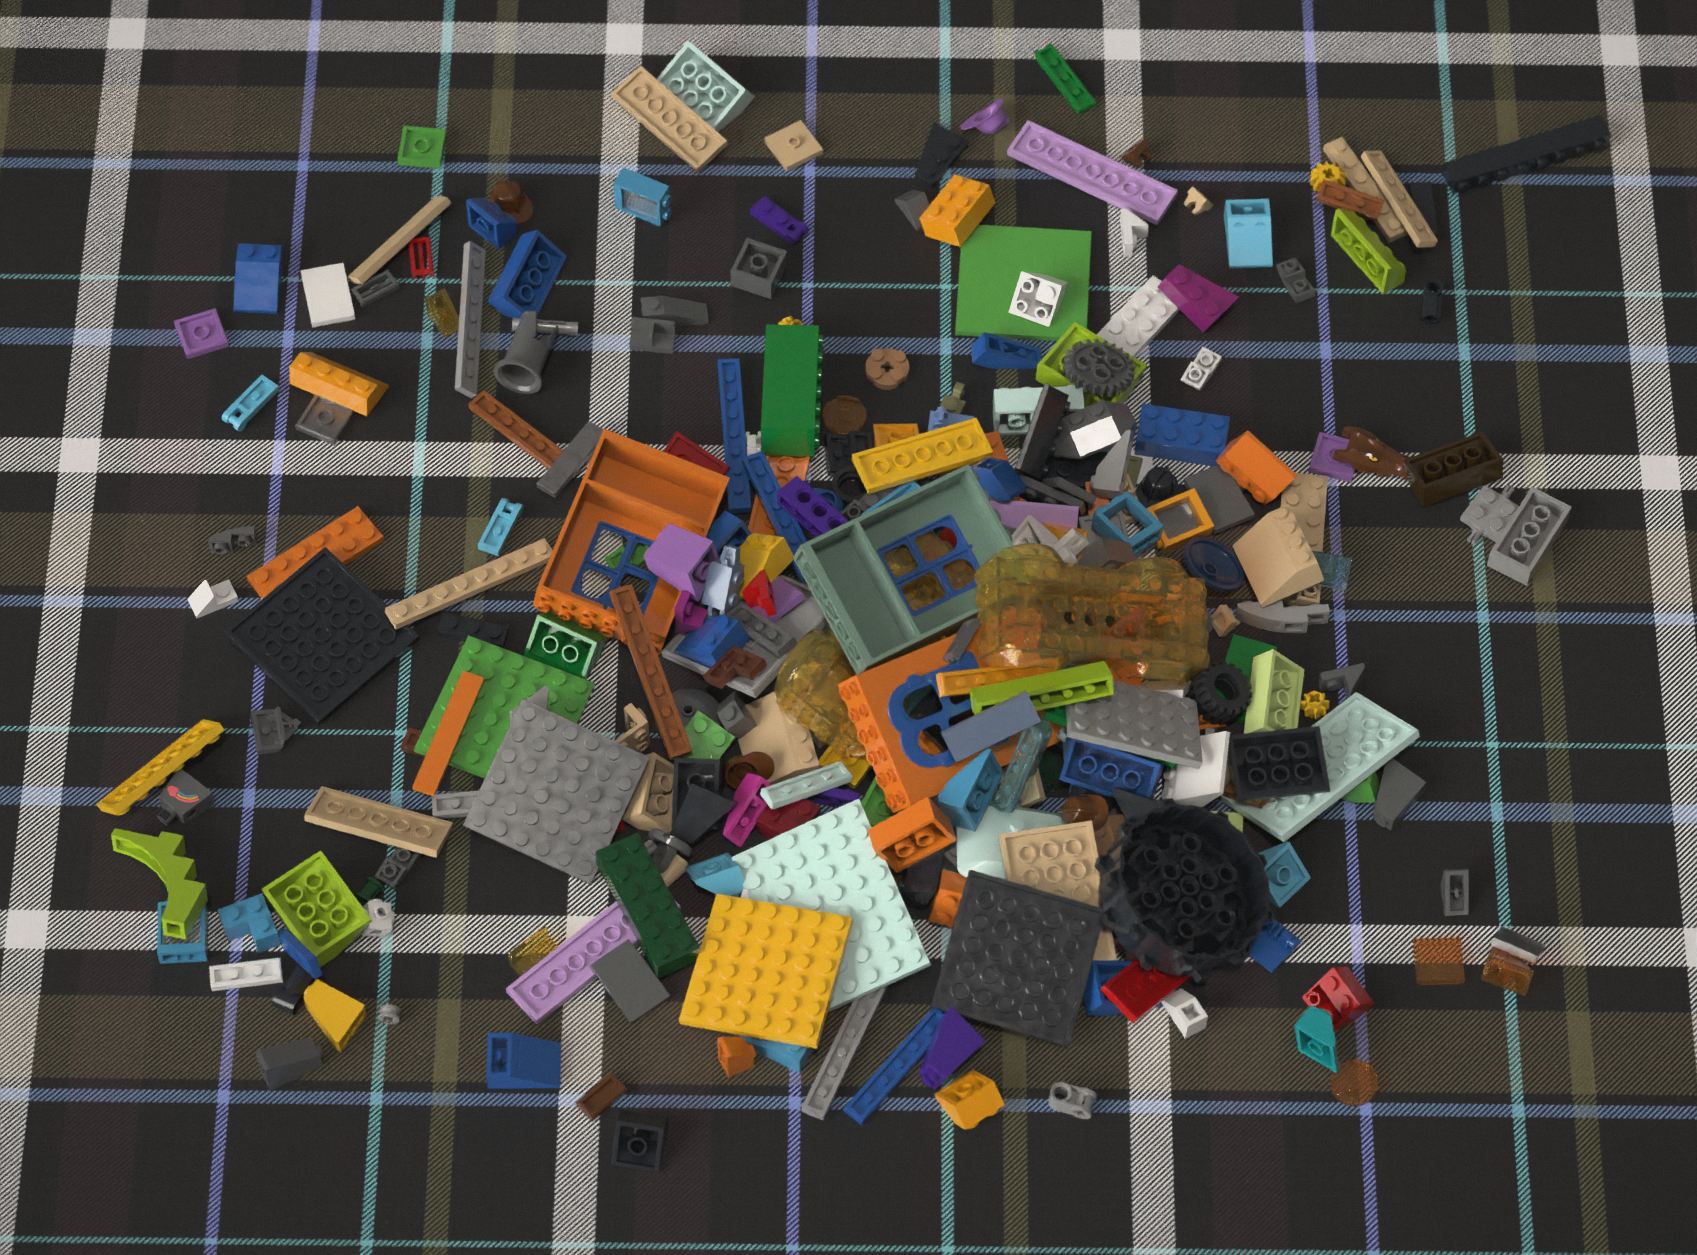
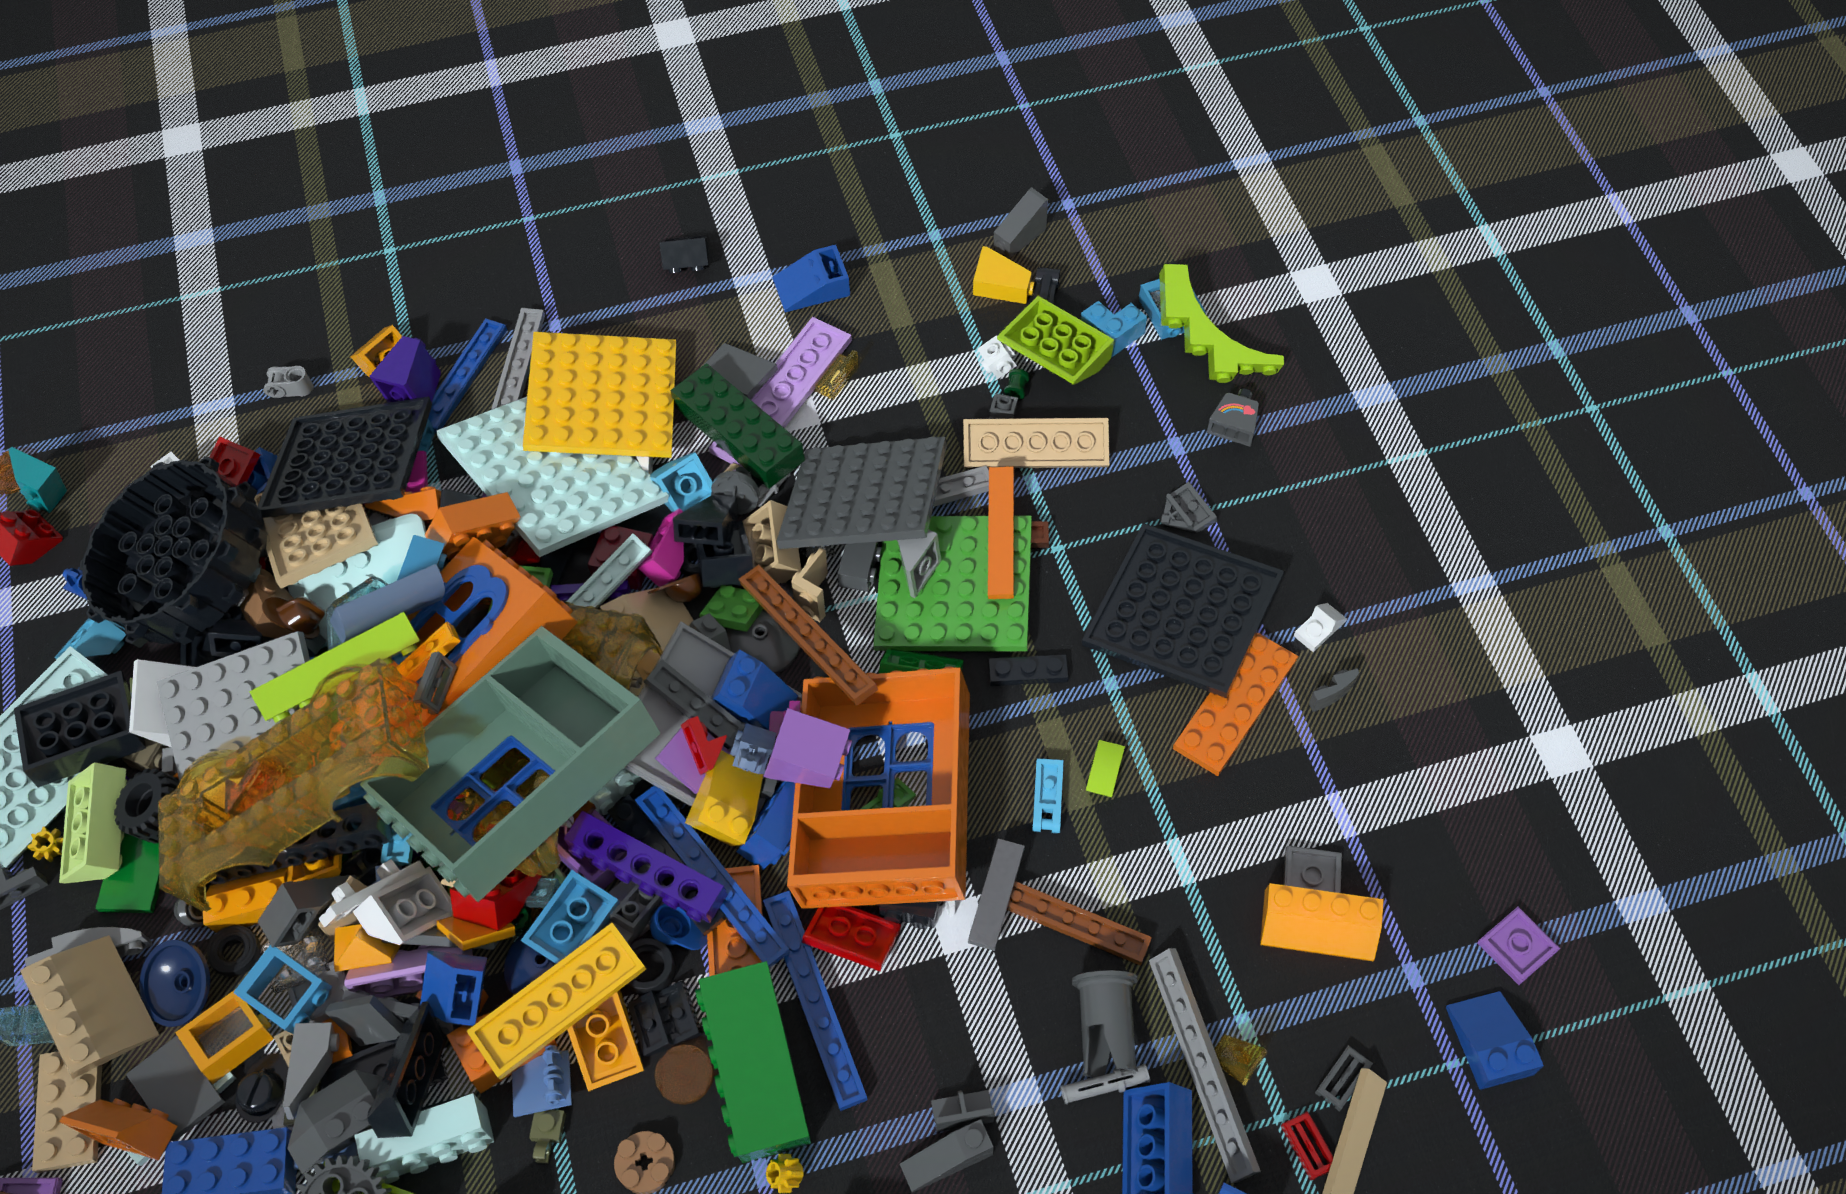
camera: 165 degrees right, 0 degrees up
yellow plate [97,719,224,816] -> none
white tile [209,958,283,991] -> none
medium azure plate [222,375,279,432] -> none
blue tile [277,928,322,979] -> none
white tile [301,263,355,328] -> none
light grey bush [378,1005,401,1024] -> none
tan plate [385,538,553,629] -> none
reddish brown tile [576,1072,628,1122] -> none
copper plate [703,645,767,689] -> none
orange slope [717,1036,756,1078] -> none
white plate [745,431,761,456] -> none
tan tile [1211,604,1240,637] -> none
none -> lime slope [1086,740,1125,798]

